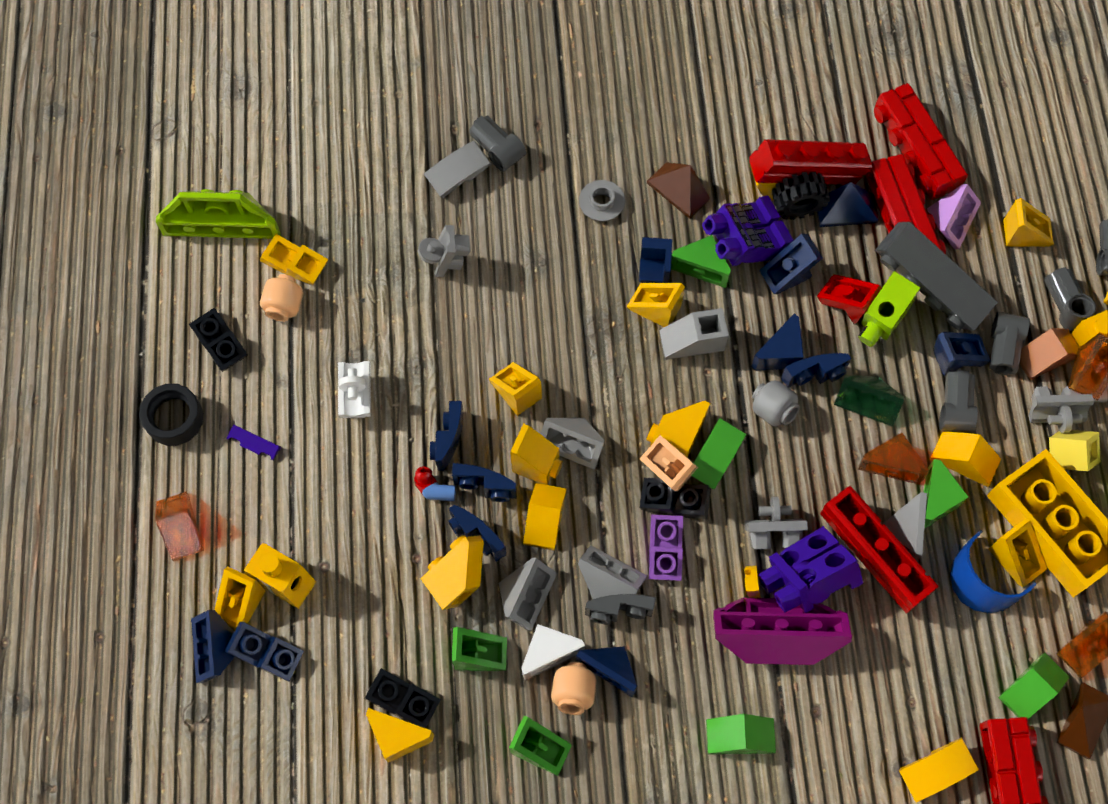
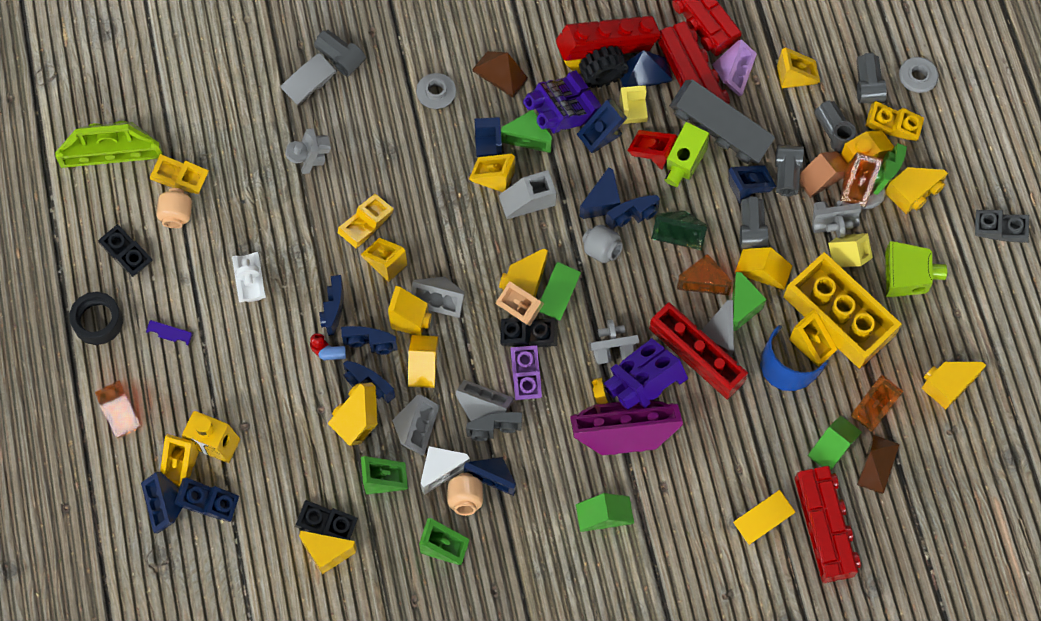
camera: 10 degrees left, 0 degrees up
none -> yellow slope [337,193,394,249]
none -> light yellow panel [619,86,648,124]

